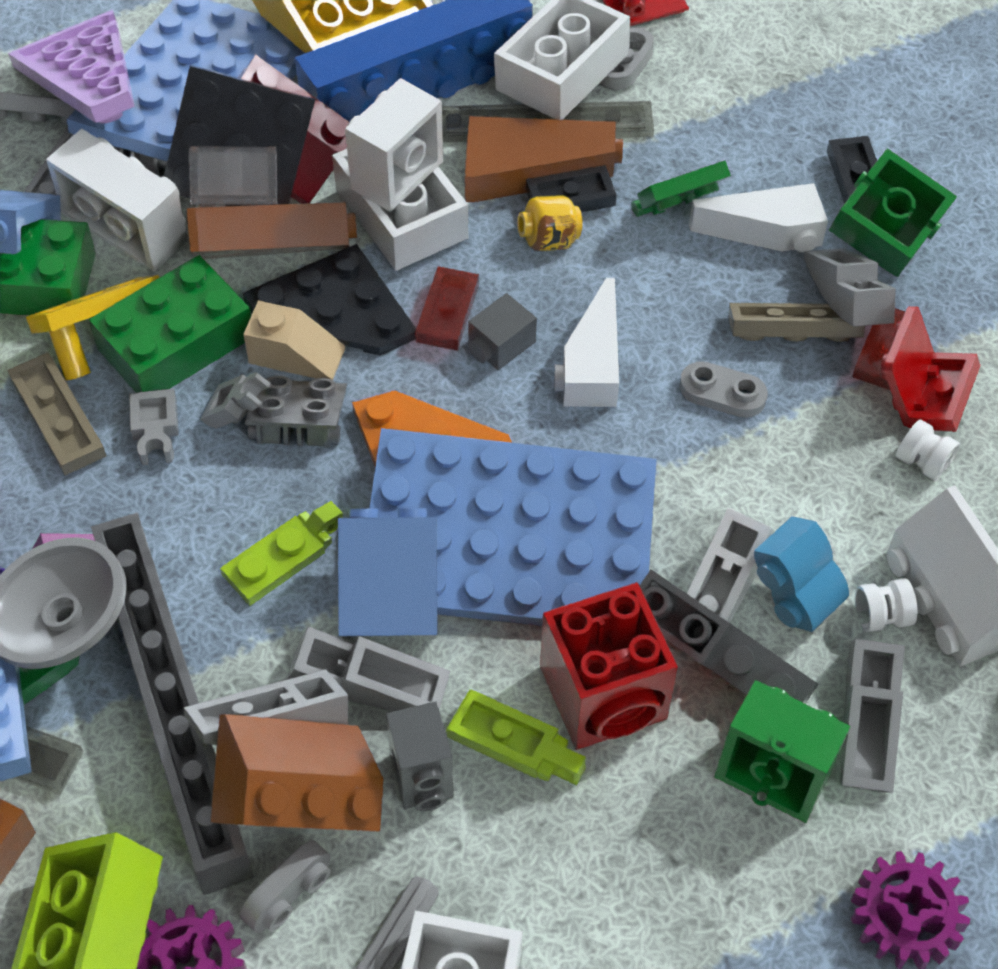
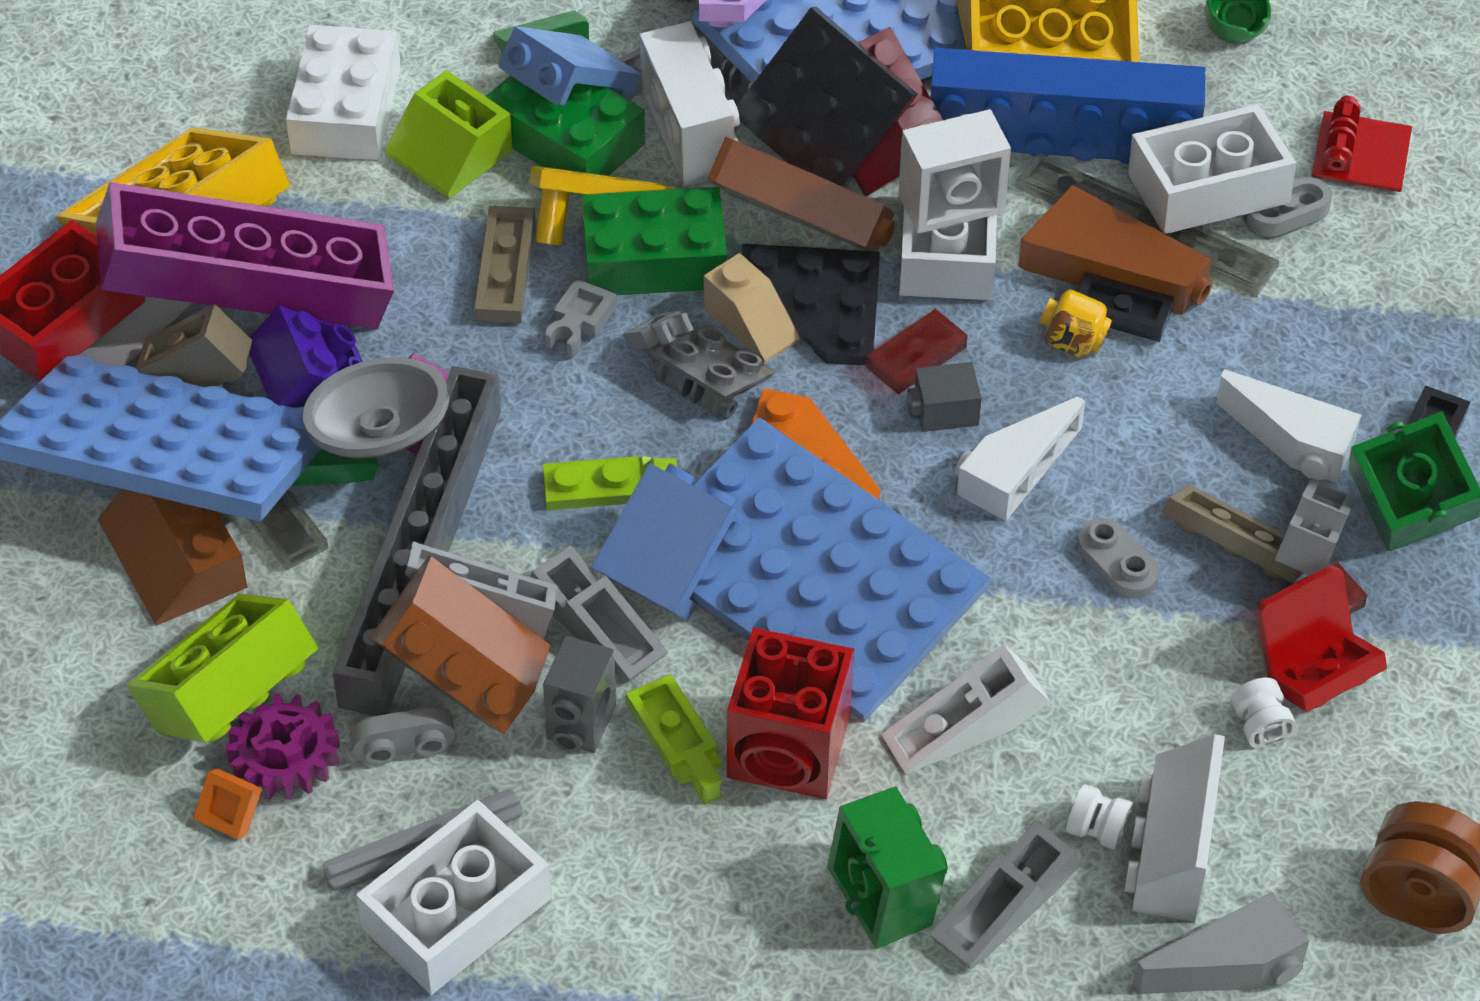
camera: 35 degrees right, 5 degrees down
clear brick [189,146,277,207] -> none
green plate [631,160,731,217] -> none
dark grey slope [640,569,819,704] -> none
dark azure brick [754,516,849,632] -> none

